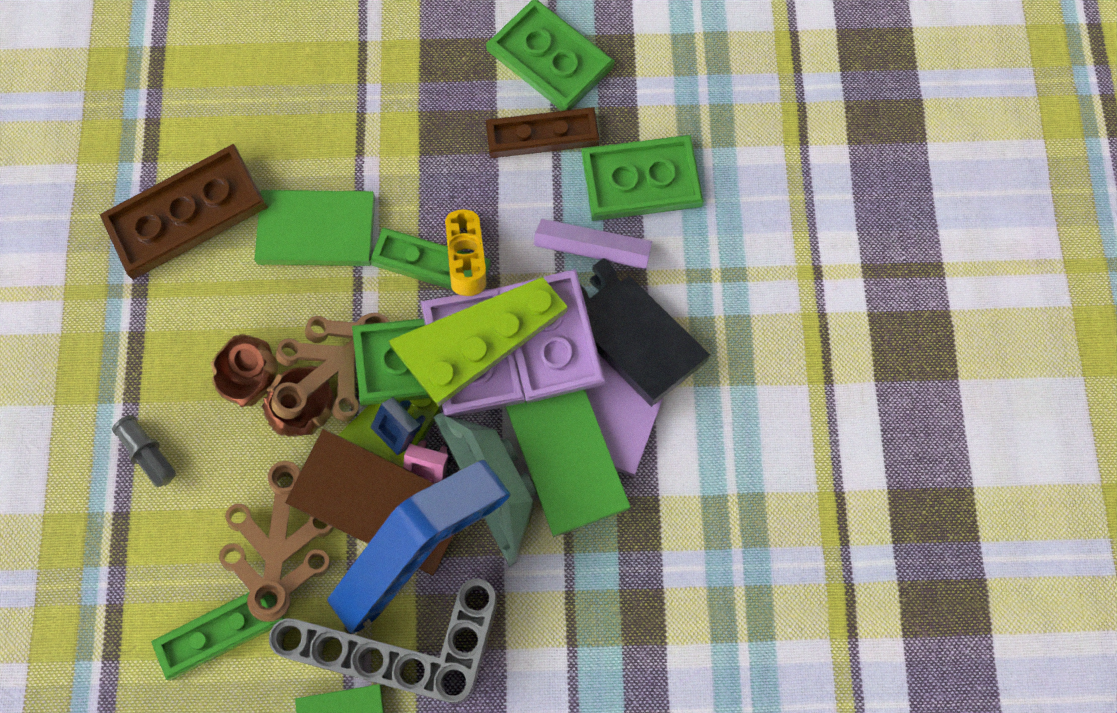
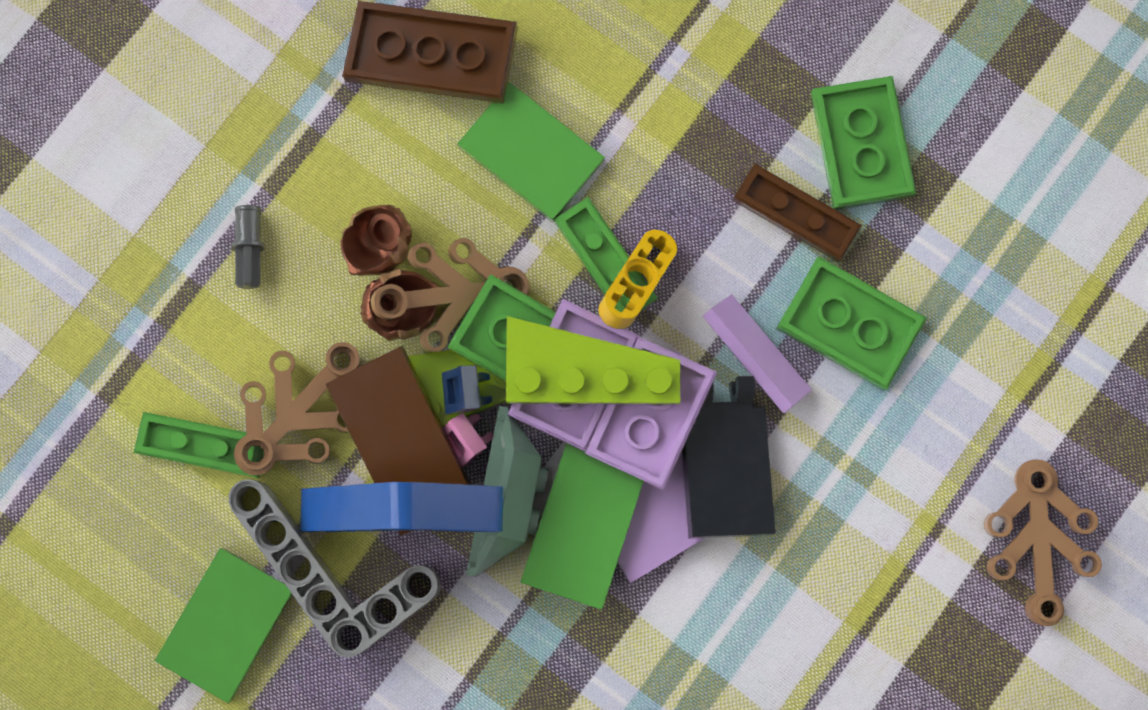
camera: 40 degrees right, 10 degrees up
none -> medium nougat plant [984,459,1102,626]

